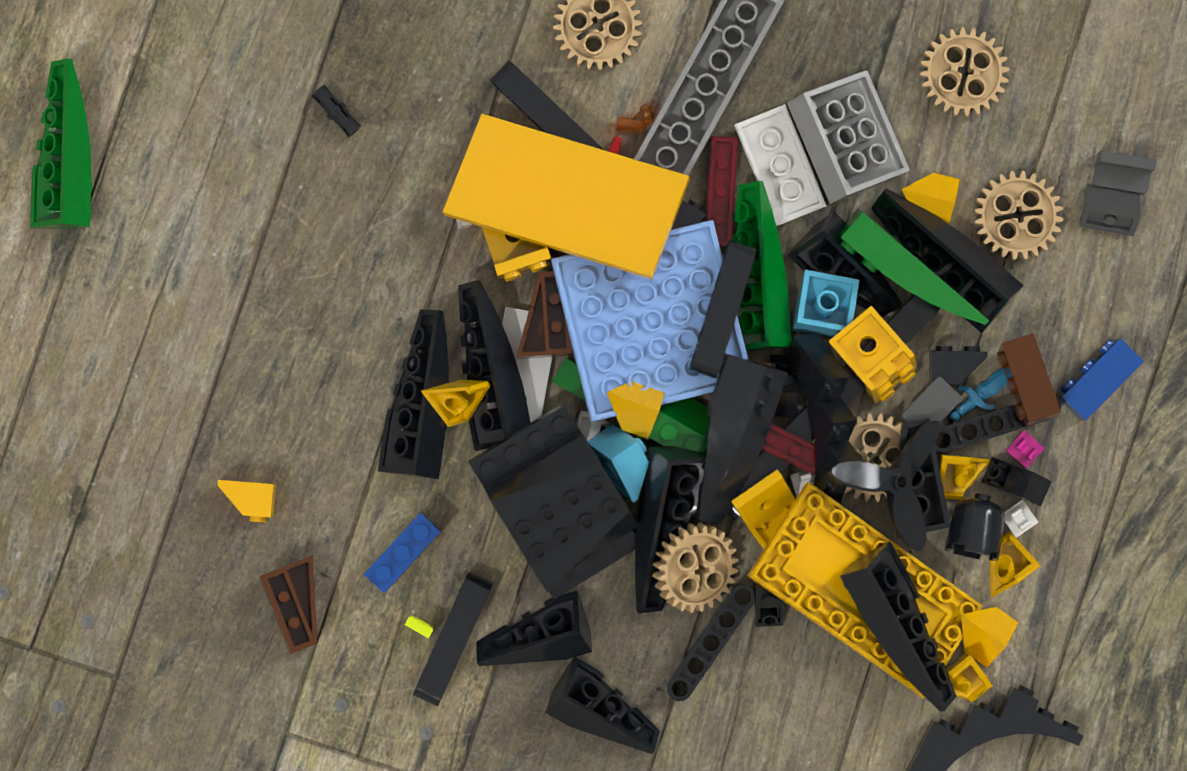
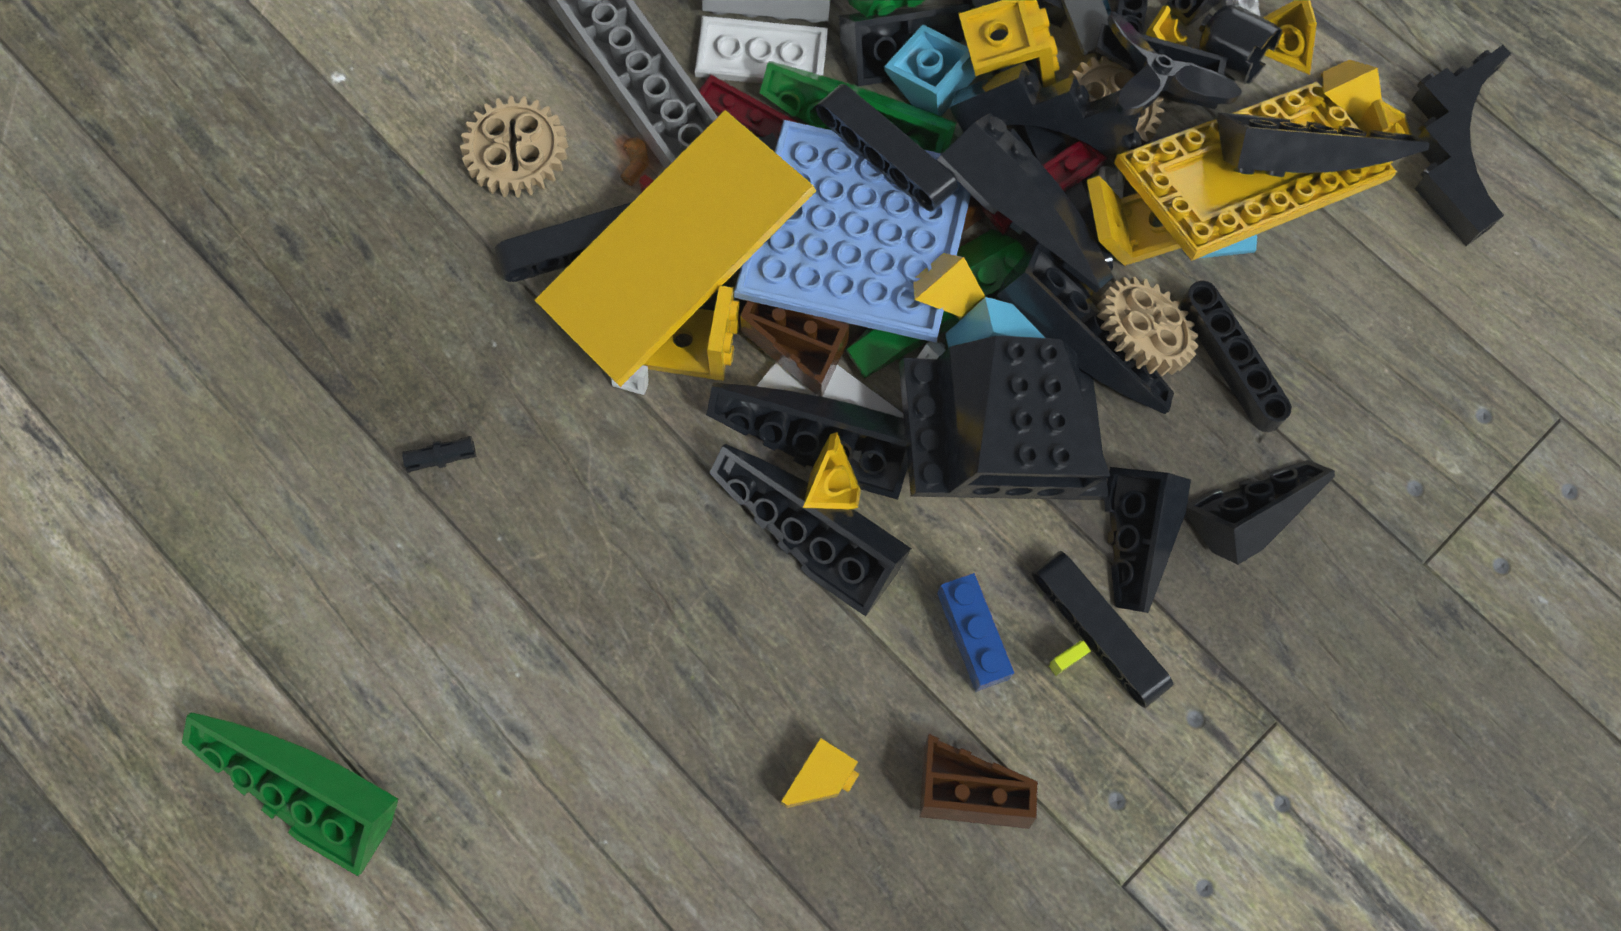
camera: 65 degrees left, 15 degrees down
black slope [753,565,784,627] -> none

